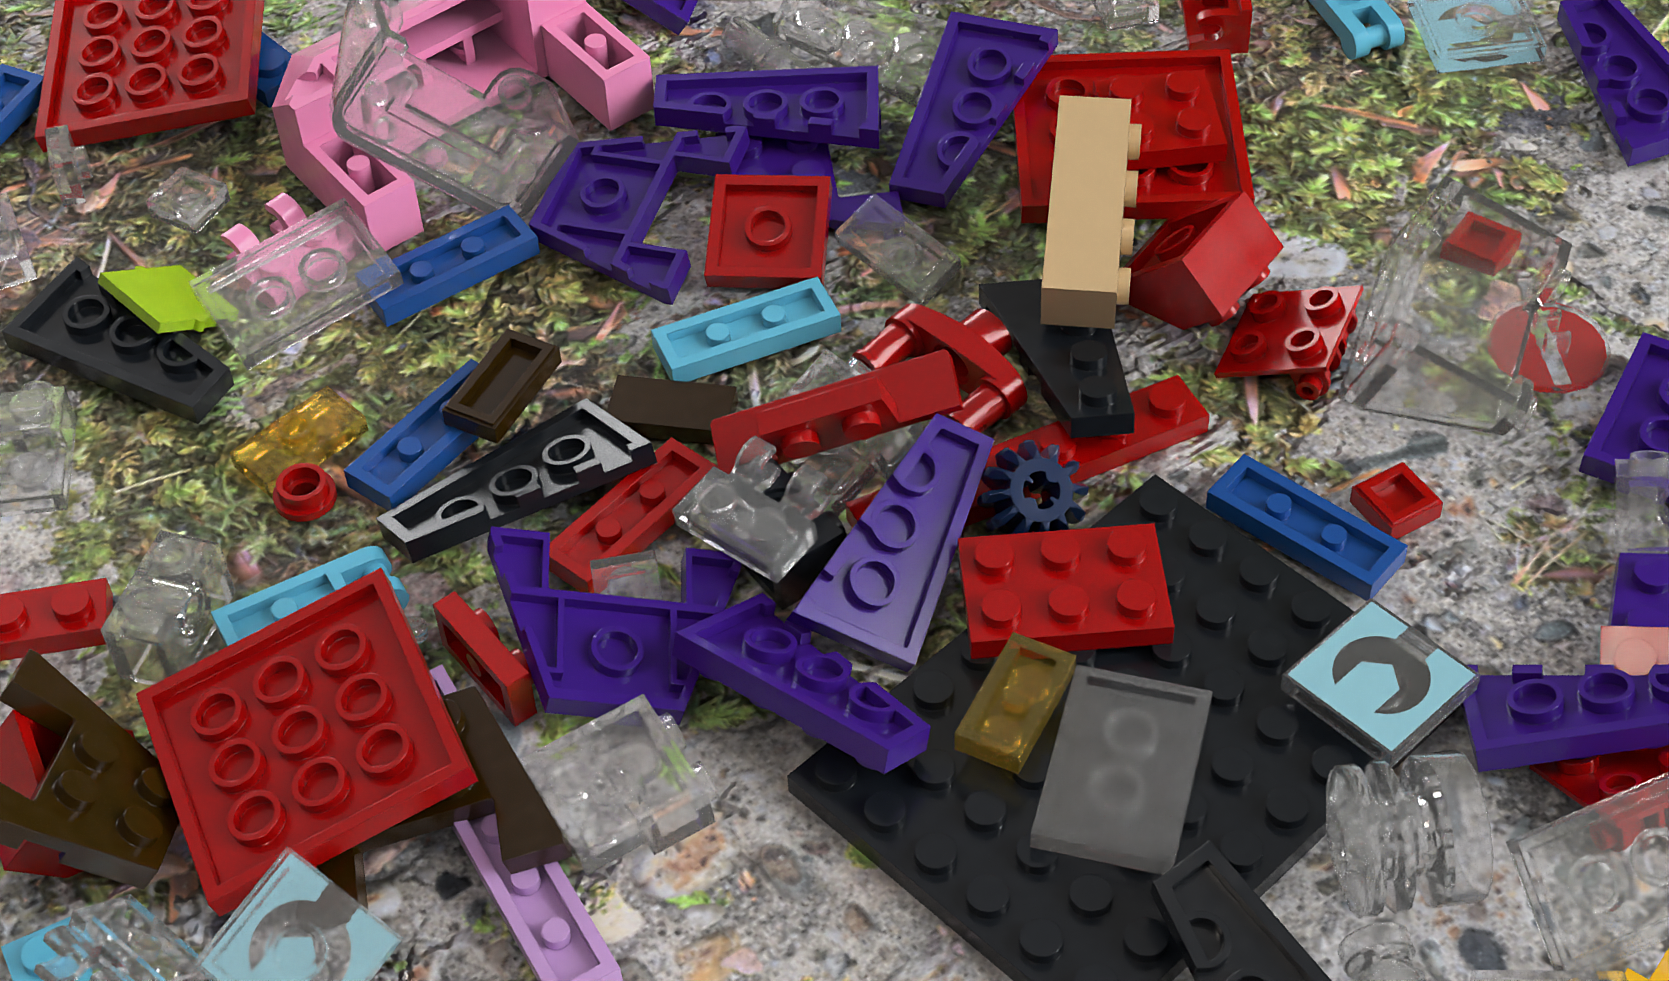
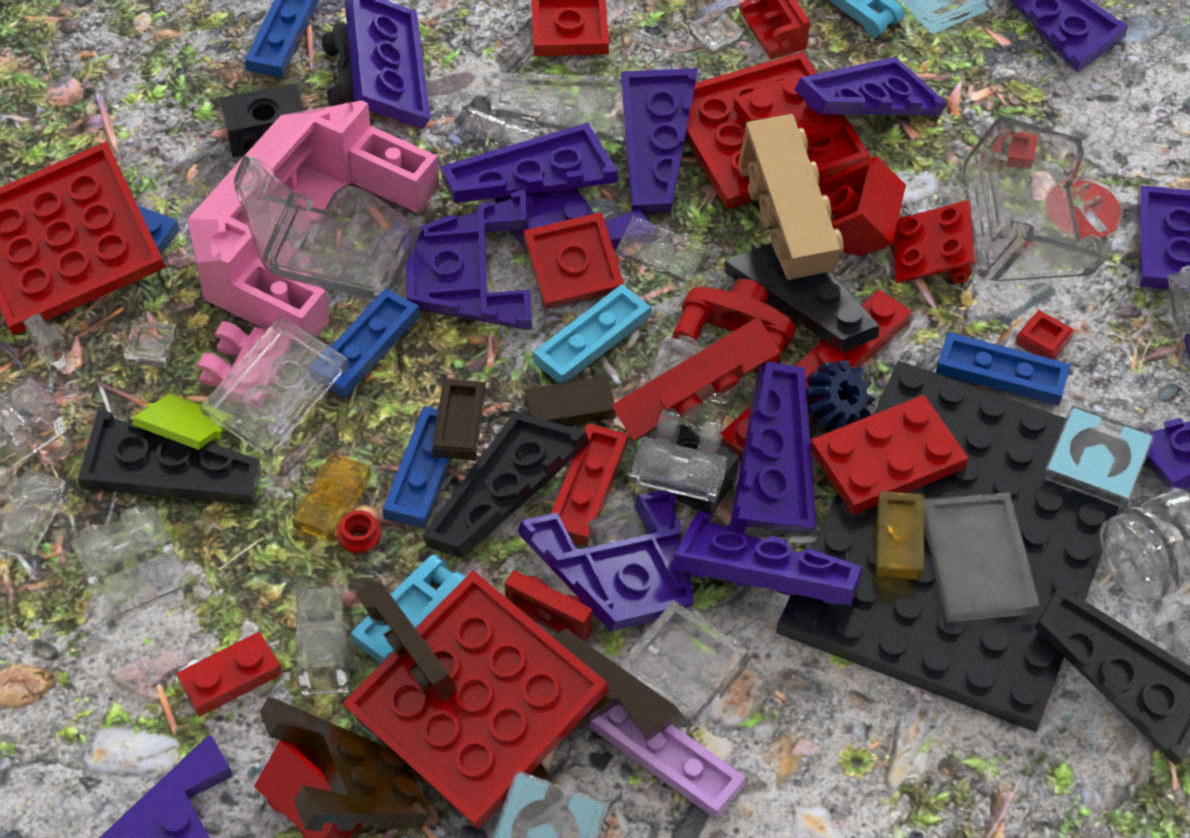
camera: 25 degrees left, 5 degrees up
none -> dark brown plate [359,582,457,702]
none -> dark purple wing [794,57,947,115]

